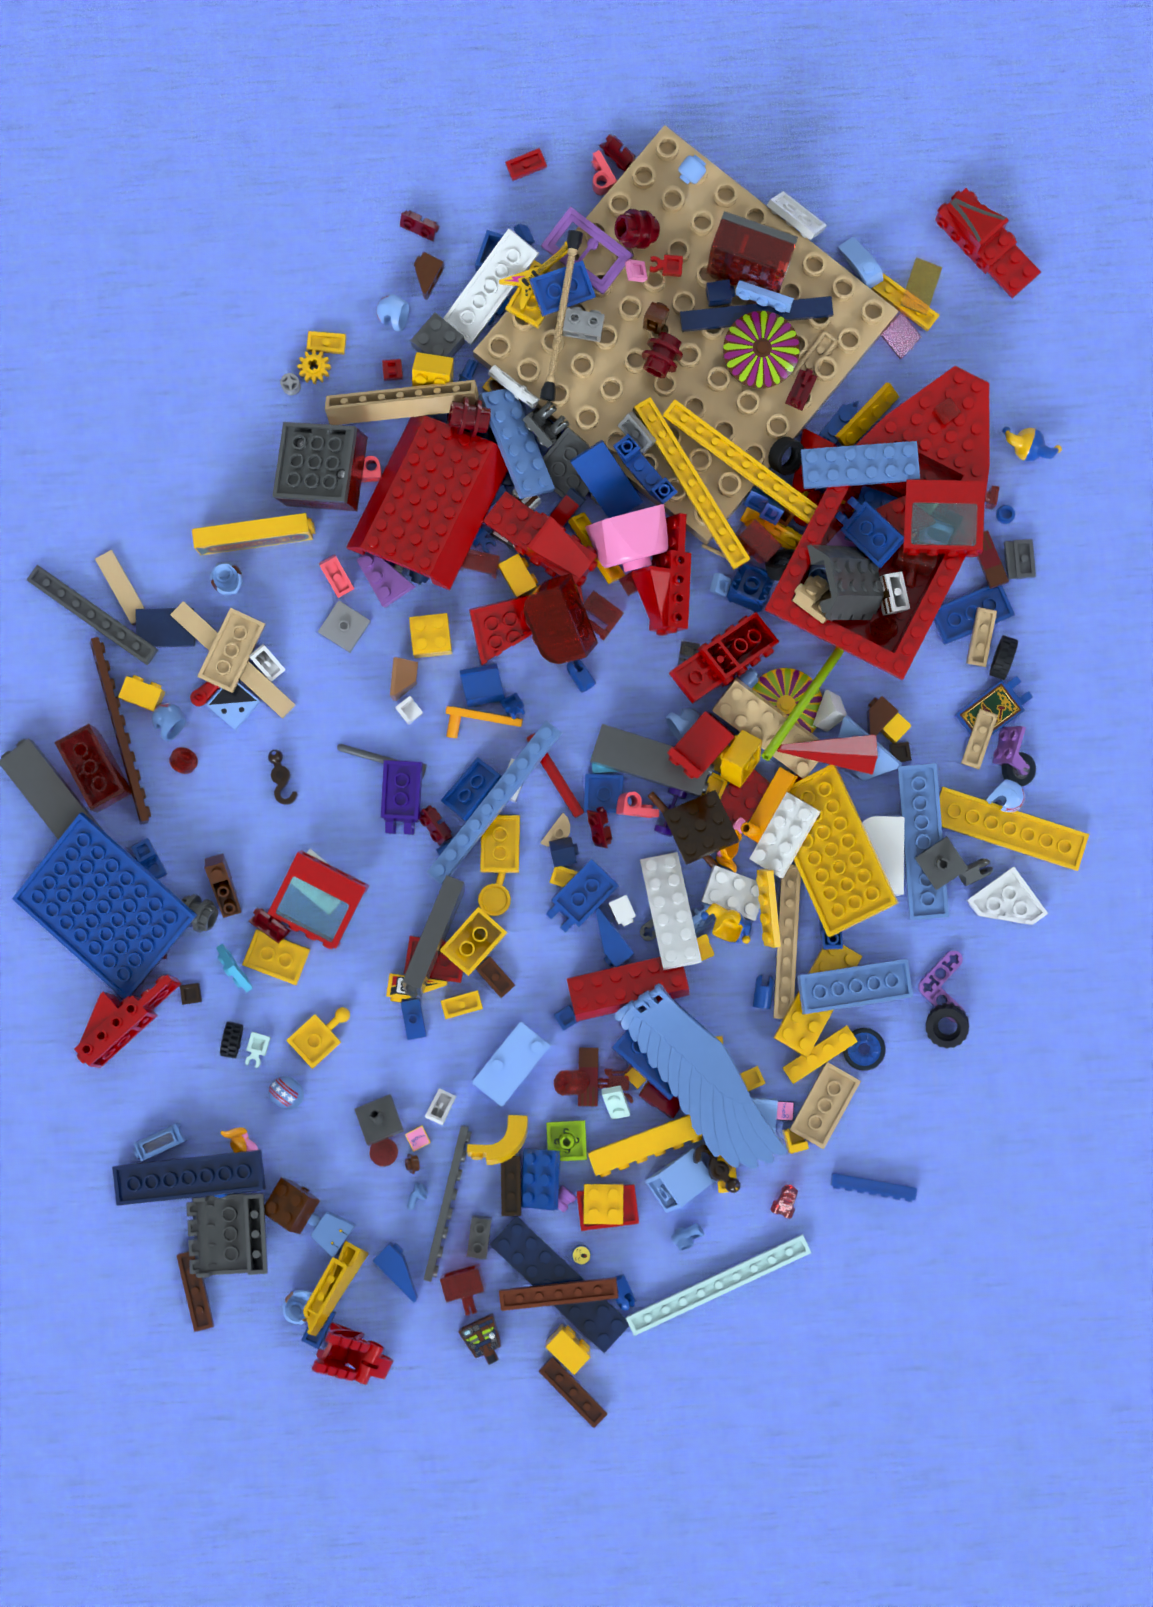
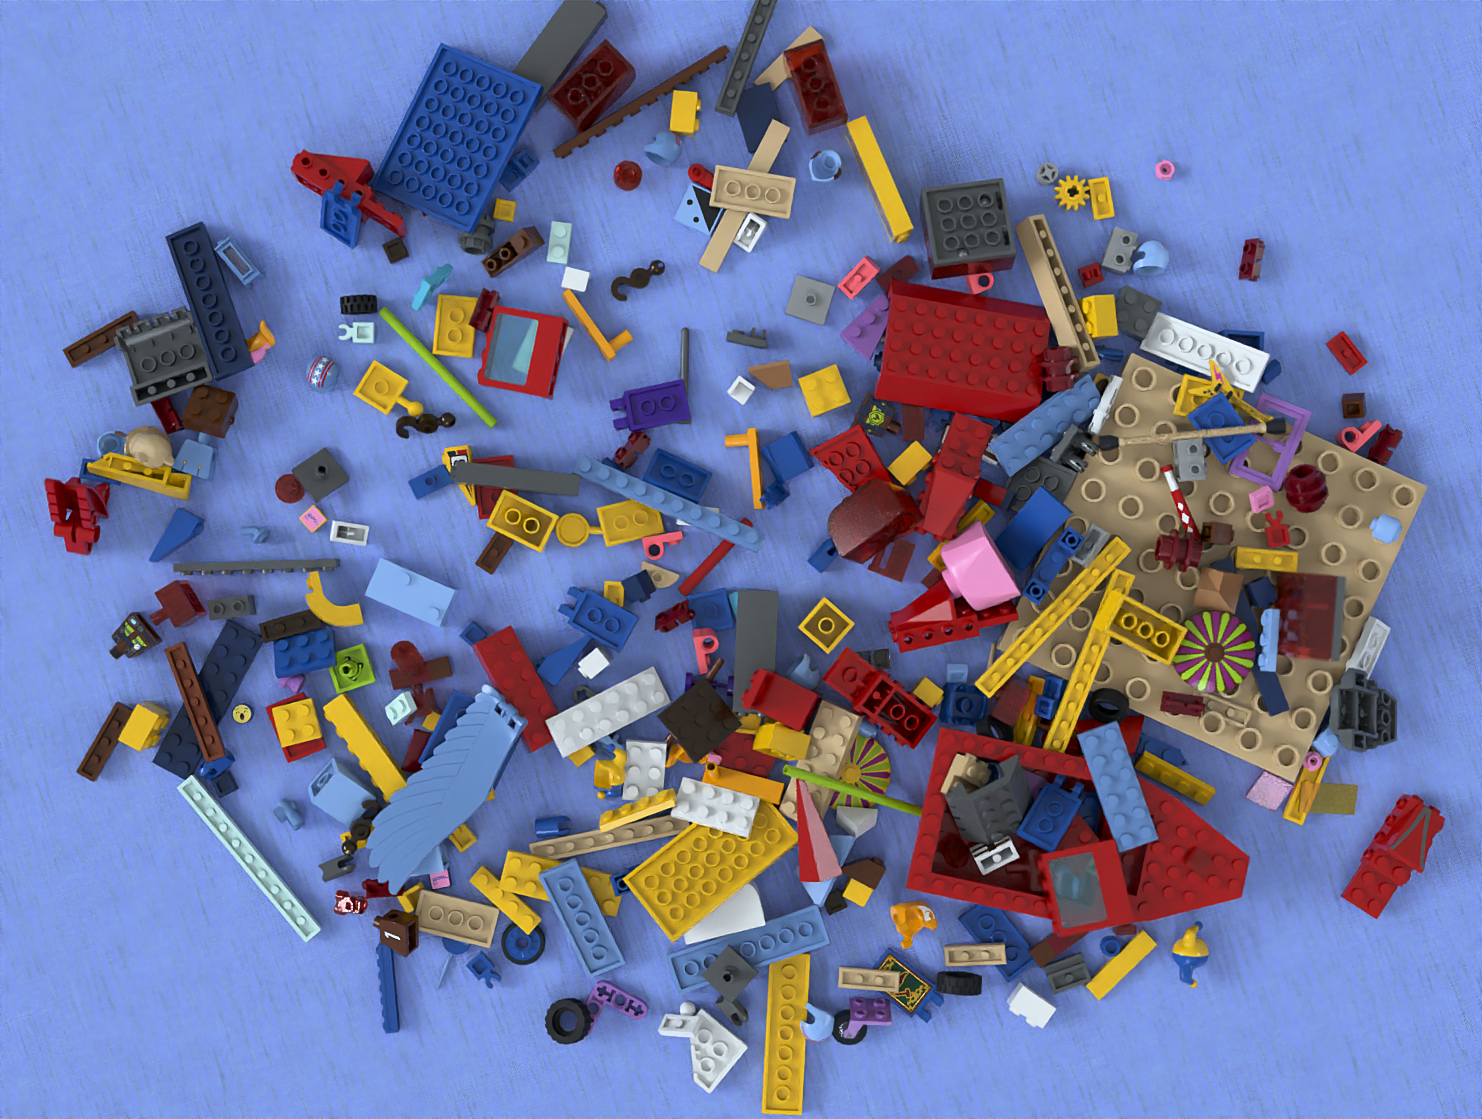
camera: 75 degrees right, 5 degrees up
reddish brown plate [405,1154,419,1174] -> none
reddish brown slope [414,252,445,300] -> none
yellow plate [441,990,483,1019] -> none
none -> tan hair [124,425,175,469]
none -> dark red hinge [150,396,185,435]
none -> dark blue tile [211,771,239,799]
none -> dark grey piece [318,855,356,882]
none -> blue tile [320,181,362,249]
none -> dark red hinge [362,879,405,899]
none -> reddish brown torso [373,909,419,957]
none -> lime piece [379,307,498,429]
none -> dark brown piece [396,412,456,439]
none -> blue piece [436,937,471,989]
none -> blue plate [466,951,502,989]
none -> yellow tile [493,198,517,223]
none -> light aqua plate [547,221,572,265]
none -> white panel [561,267,591,292]
none -> light orange piece [562,289,633,363]
none -> coral plate [642,531,684,560]
none -> white plate [658,1001,703,1038]
none -> dark grey plate [726,327,767,350]
none -> clear red brick [783,38,848,136]
none -> yellow brick [797,596,855,654]
none -> torso [850,392,901,437]
none -> dark red plate [876,255,920,296]
none -> light orange piece [890,900,938,949]
none -> yellow brick [911,676,944,708]
none -> white brick [1007,981,1056,1029]
none -> yellow tile [1084,929,1157,1000]
none -> yellow brick [1093,590,1188,666]
none -> light grey brick [1099,226,1139,276]
none -> bright pink plate [1155,160,1175,180]
none -> red piece [1160,464,1201,541]
none -> medium nougat slope [1193,565,1244,615]
none -> yellow tile [1234,547,1299,573]
none -> bright pink plate [1302,751,1322,771]
none -> dark grey wedge [1329,668,1397,753]
none -> reddish brown slope [1342,393,1367,419]

